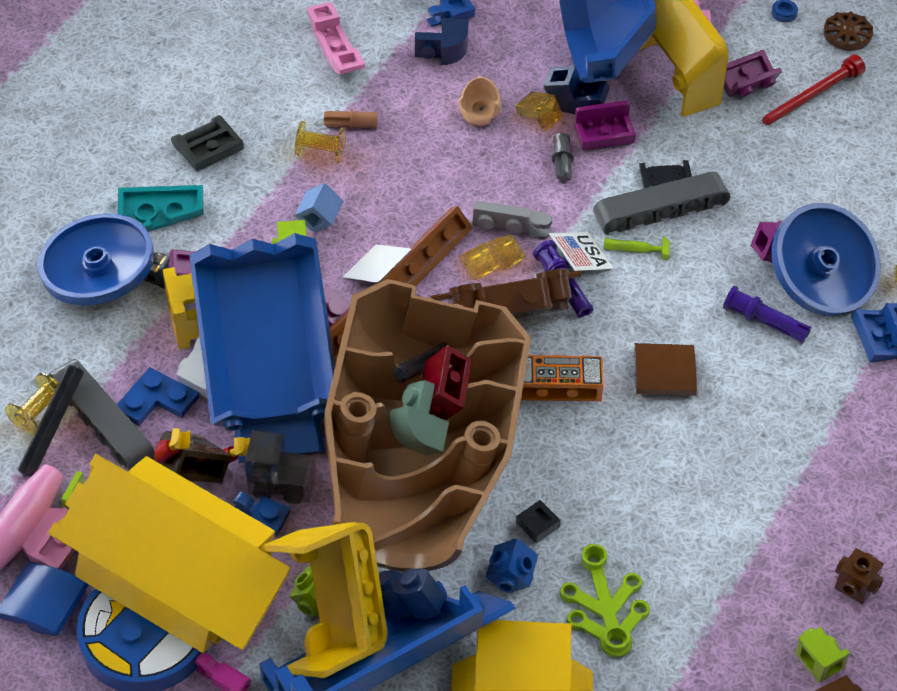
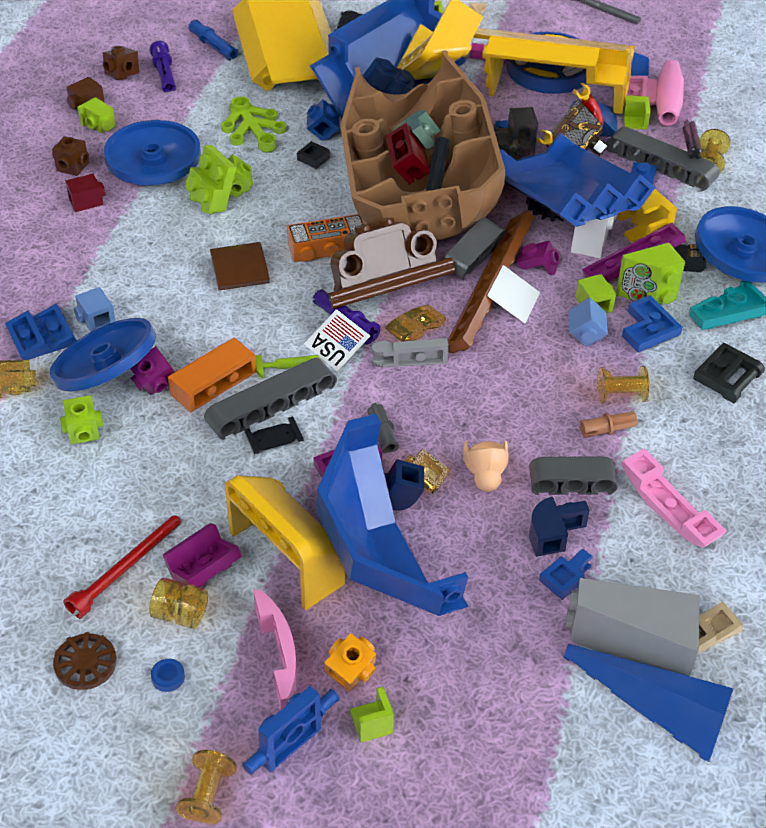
camera: 165 degrees right, 5 degrees down
dark purple pin [723,285,812,343] -> none
none -> lime brick [60,395,104,444]
none -> dark red brick [65,173,106,212]
none -> medium blue brick [74,287,115,332]
none -> blue dish [104,120,201,185]
none -> clear yellow wheel [149,577,208,630]
none -> orange brick [168,337,256,412]
none -> lime plate [186,145,237,214]
none -> lime brick [228,154,253,197]
none -> dark grey beam [529,456,618,495]
none -> lime slope [616,243,685,304]
none -> blue plate [622,295,683,352]

